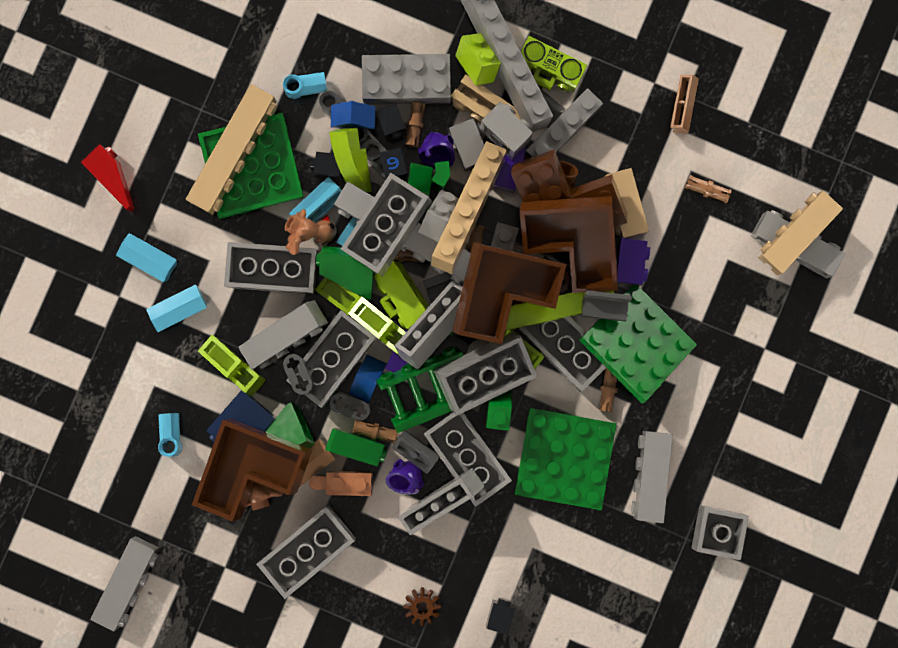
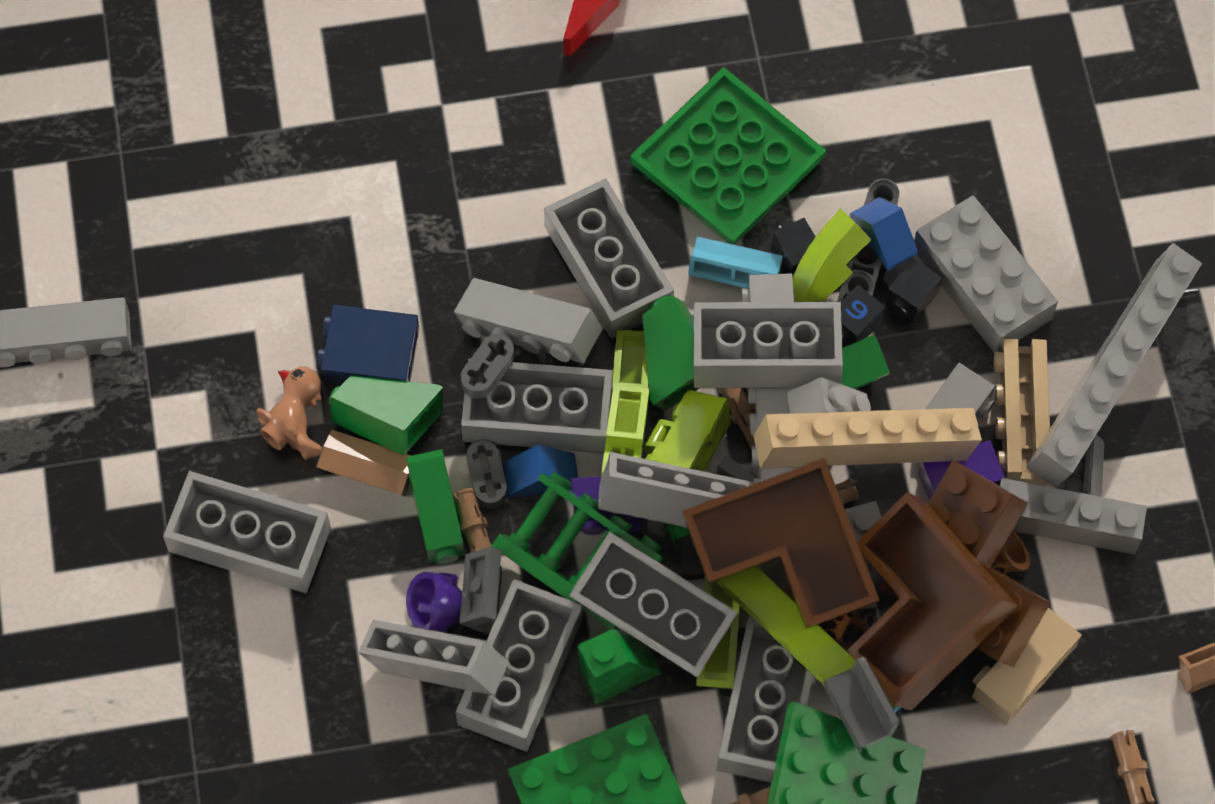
camera: 60 degrees right, 20 degrees down
medium azure piece [116,233,177,282] -> none
medium azure piece [146,285,207,332] -> none
medium azure piece [158,413,183,457] -> none
tan brick [186,84,277,215] -> none
reddish brown piece [192,419,312,522] -> none
lime slope [198,335,266,396] -> none
medium azure piece [283,72,327,99] -> none
nougat animal [285,209,337,255] -> none
nougat brick [309,471,373,496] -> none
reddish brown gear [403,587,441,626] -> none
medium nougat pin [405,102,425,148] -> none
dark purple helmet [418,132,455,169] -> none
green piece [431,161,451,193] -> none
lime brick [455,33,501,86] -> none
light grey brick [480,102,533,160] -> none
lime piece [521,36,587,93] -> none
dark purple brick [617,238,650,287] -> none

